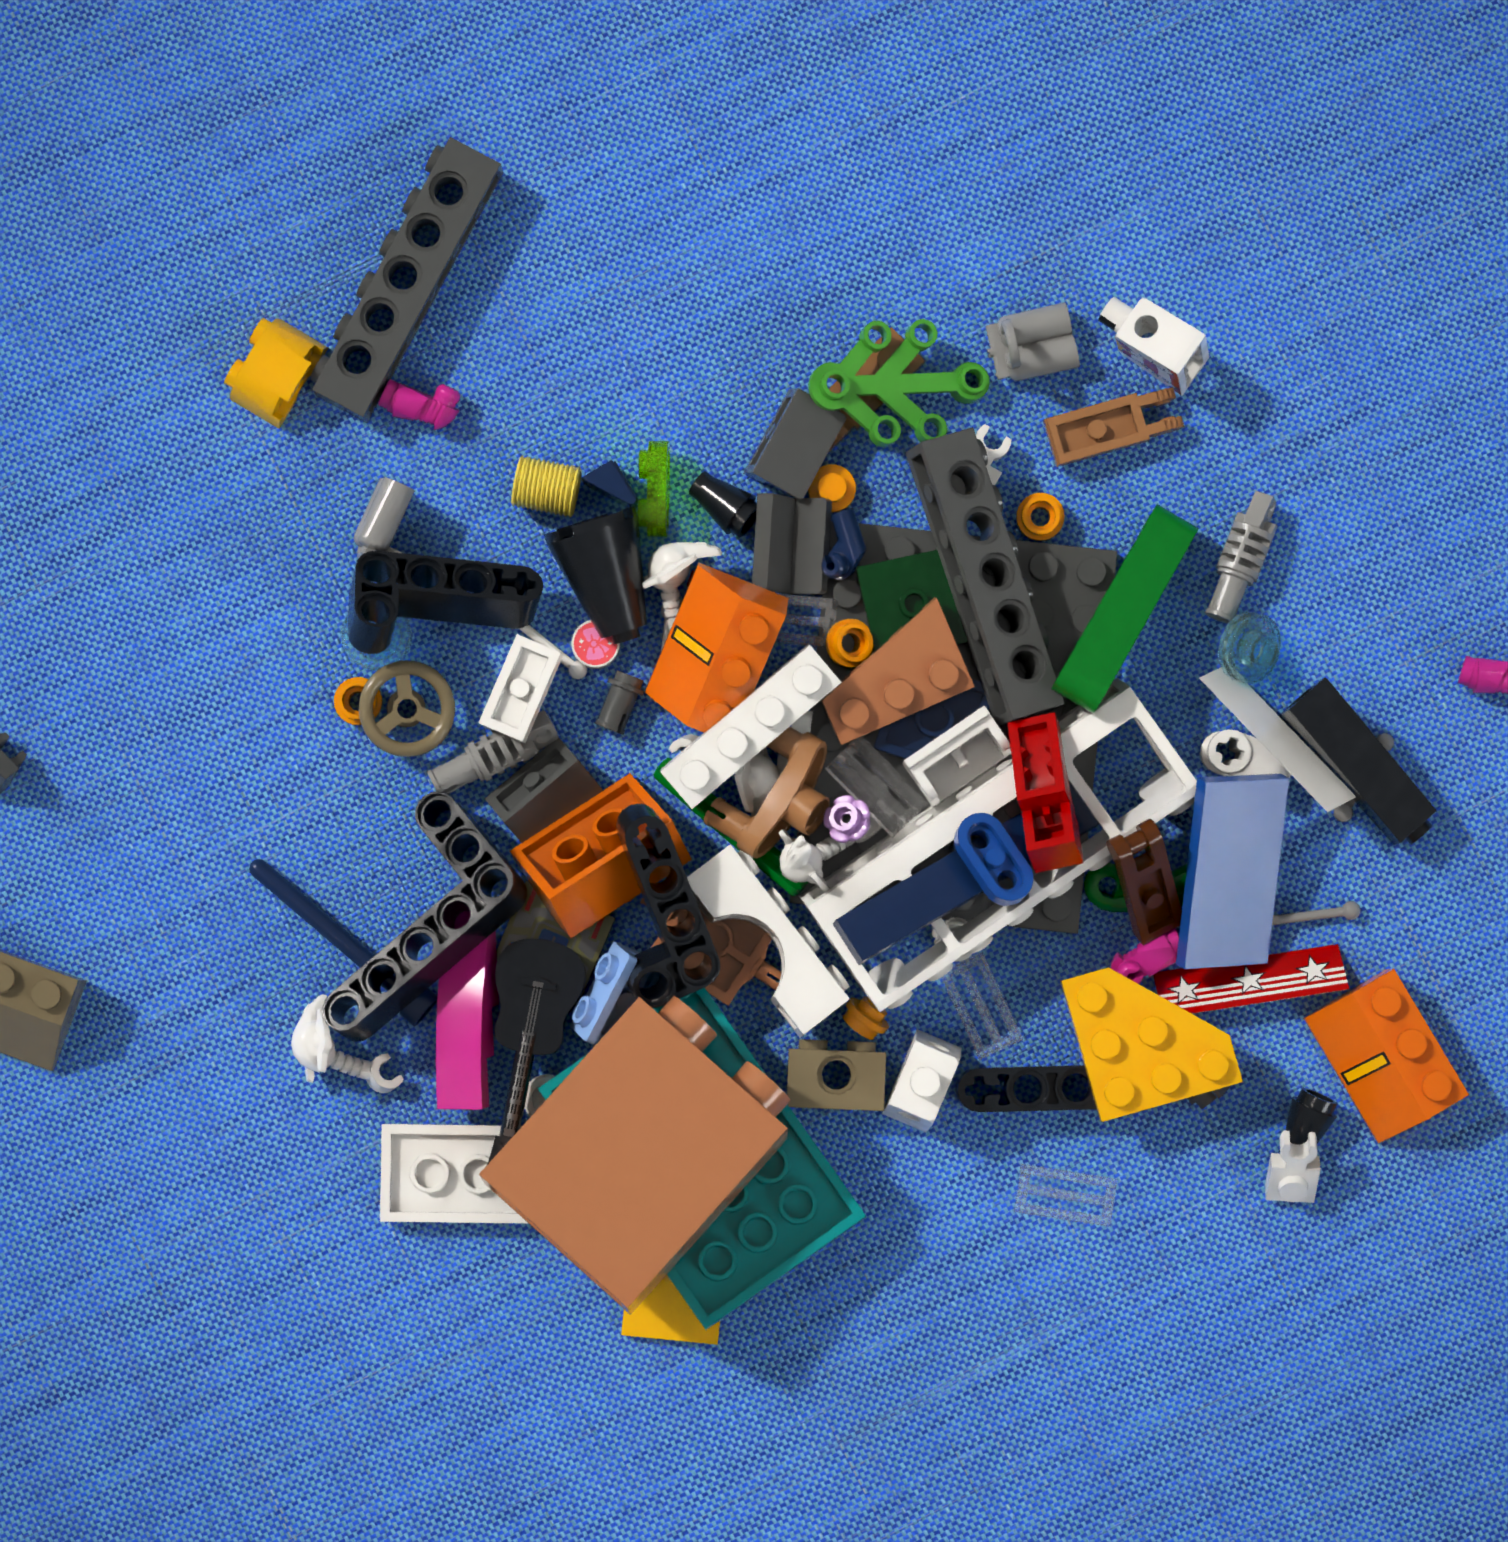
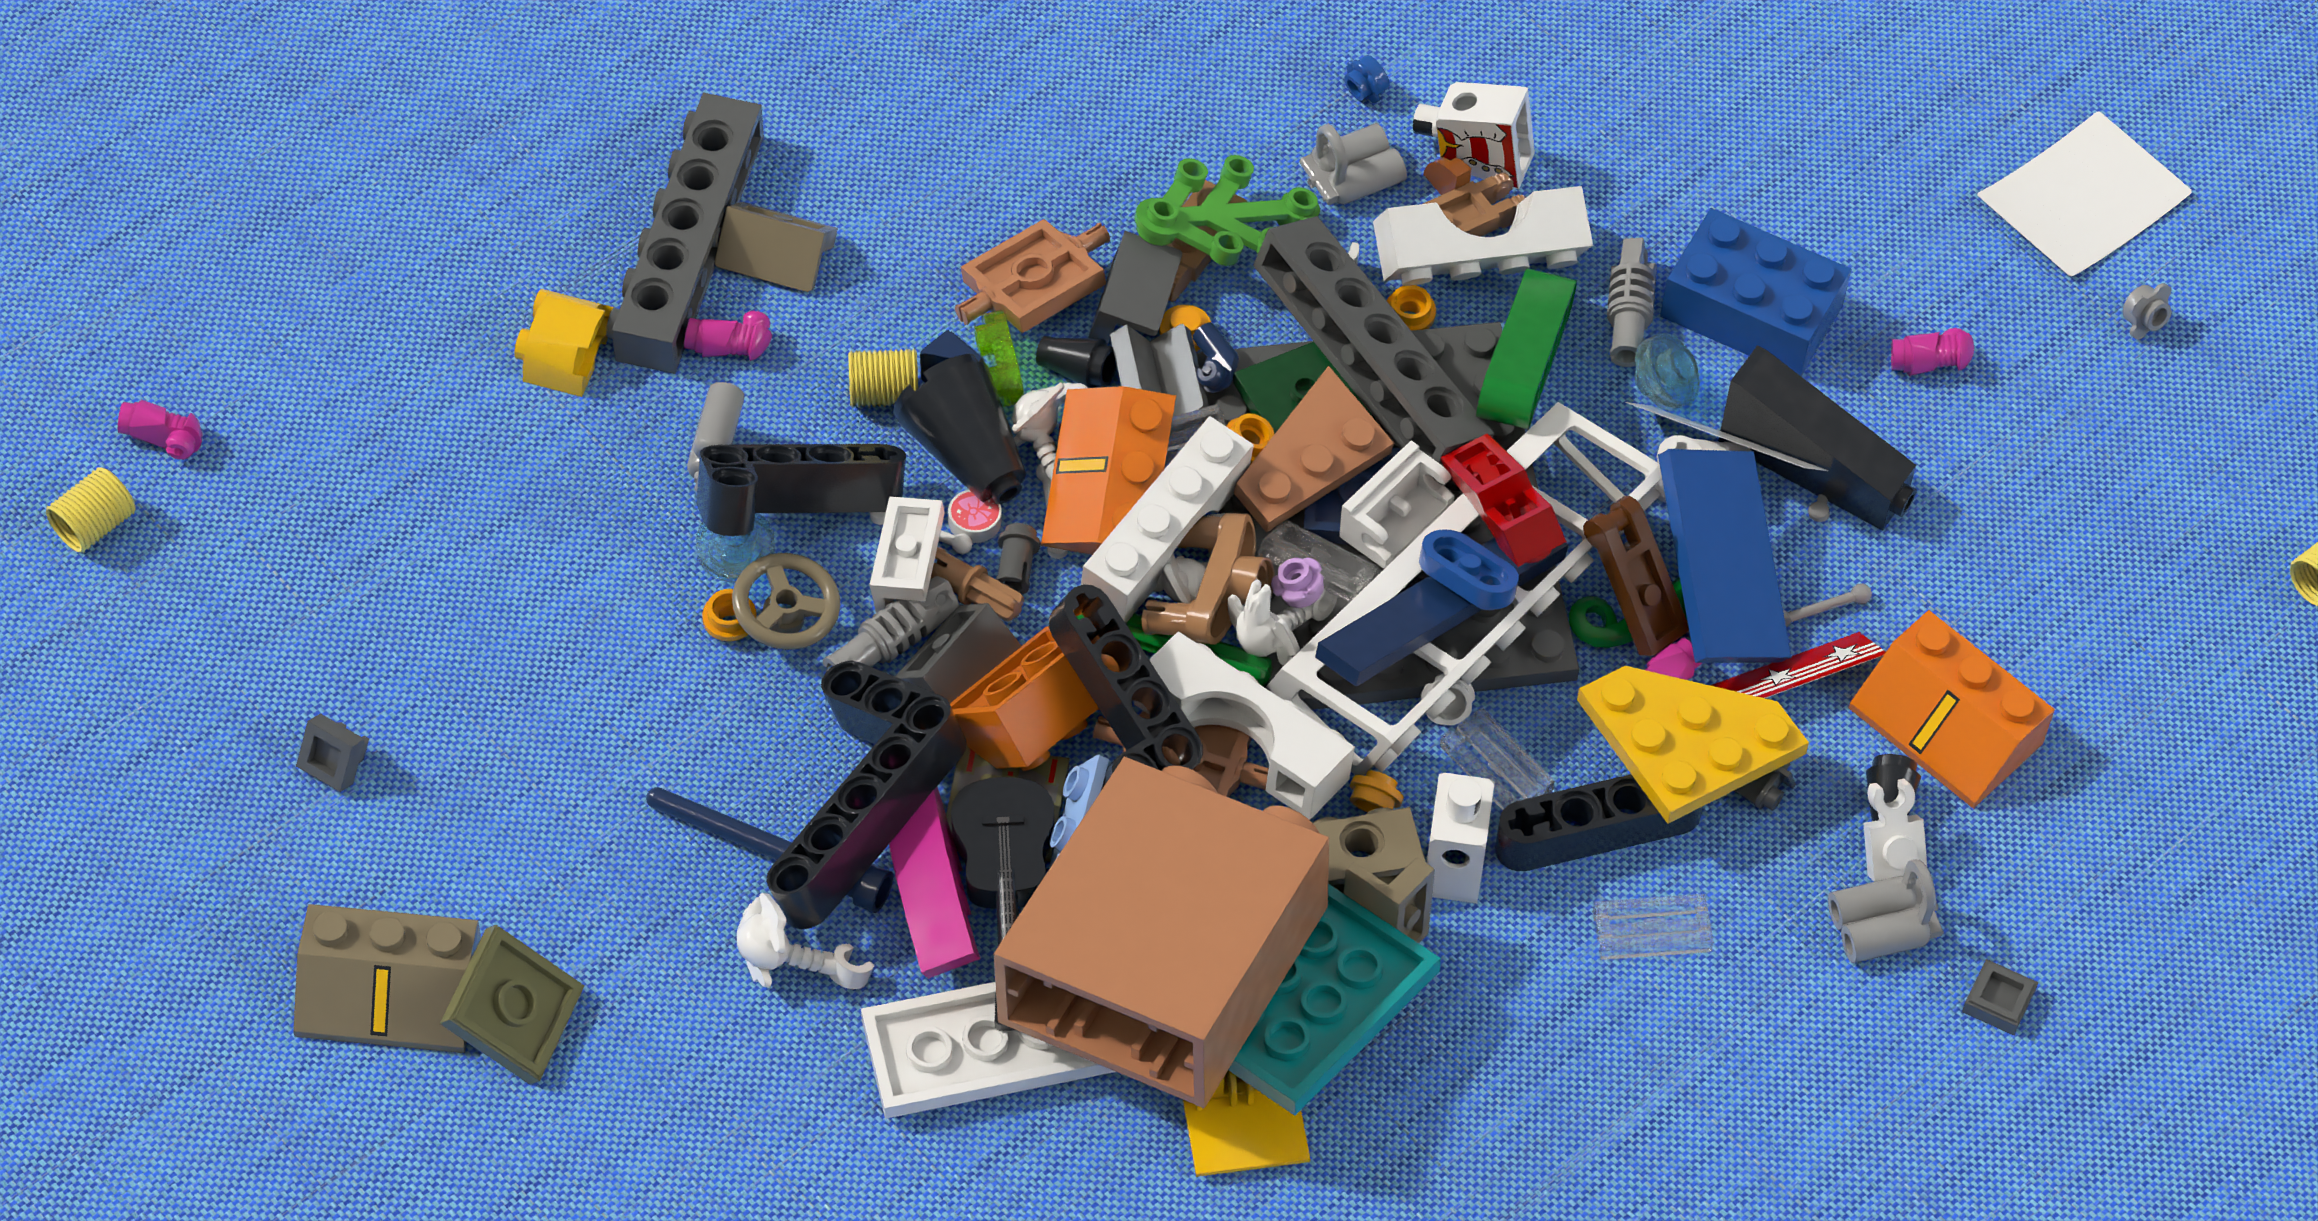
camera: 15 degrees left, 30 degrees down
none -> olive tile [440,925,585,1084]
none -> dark tan panel [715,202,838,292]
none -> medium nougat axle [931,547,1025,622]
none -> nougat plate [955,219,1110,333]
none -> blue plate [1344,55,1390,103]
none -> dark tan panel [1344,857,1435,943]
none -> white arch [1373,186,1593,286]
none -> dark orange tile [1423,157,1472,195]
none -> blue brick [1660,208,1852,376]
none -> light grey piece [1828,859,1944,963]
none -> dark grey tile [1962,959,2039,1035]

